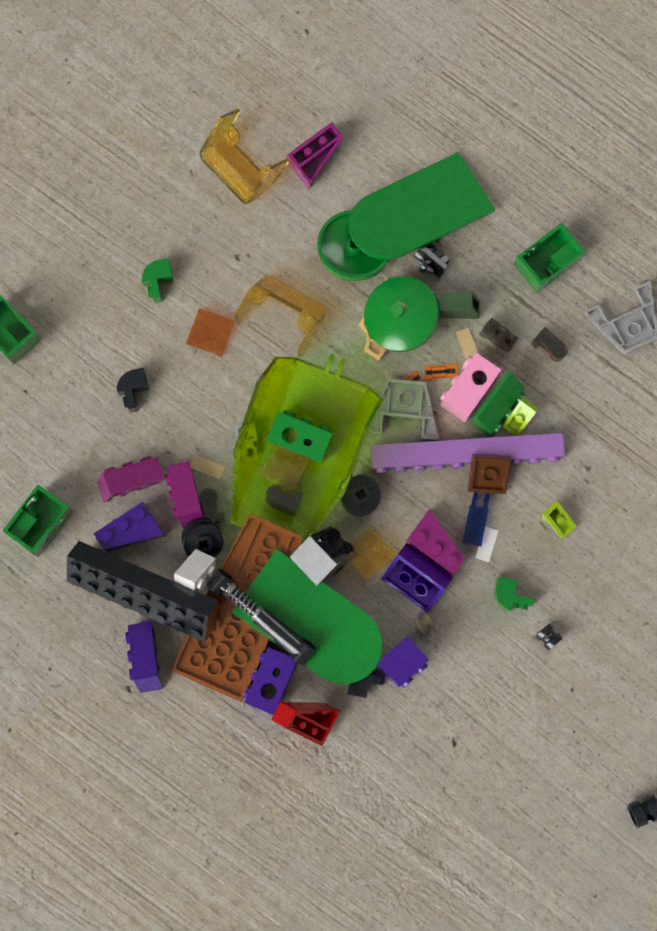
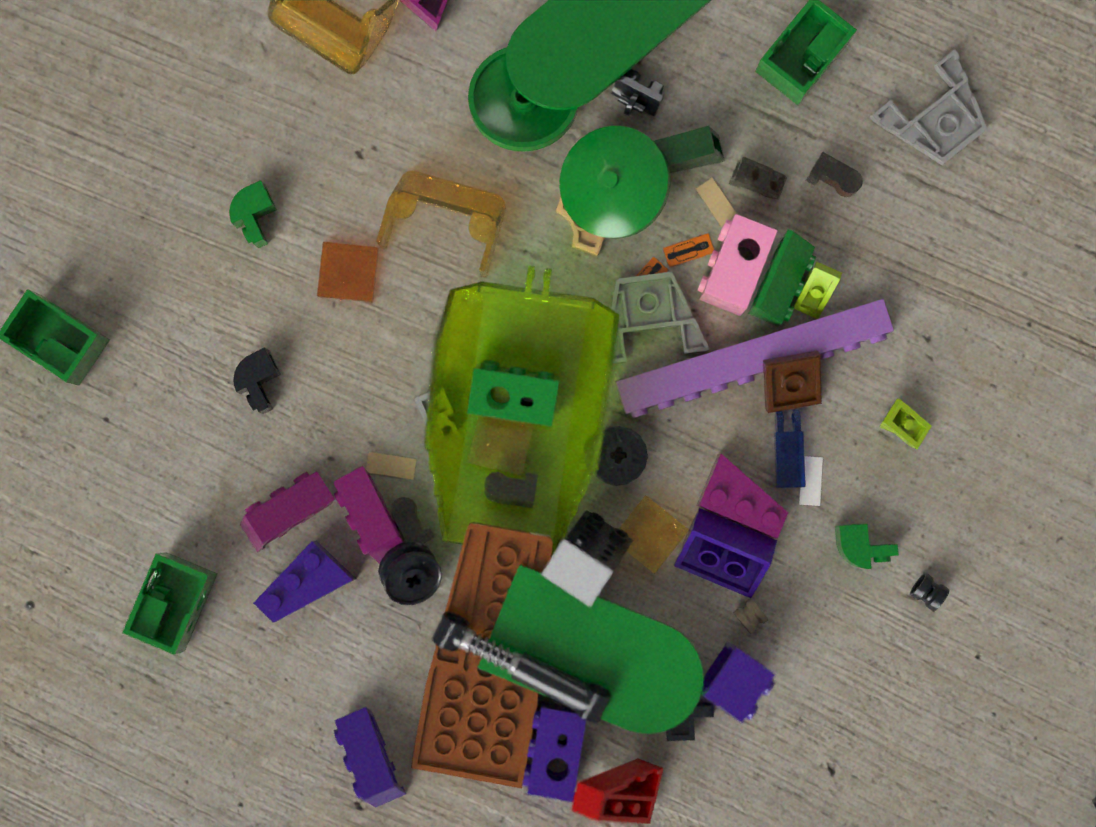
camera: 10 degrees left, 5 degrees up
black brick [67,541,219,642] -> none
white slope [174,549,217,592] -> none

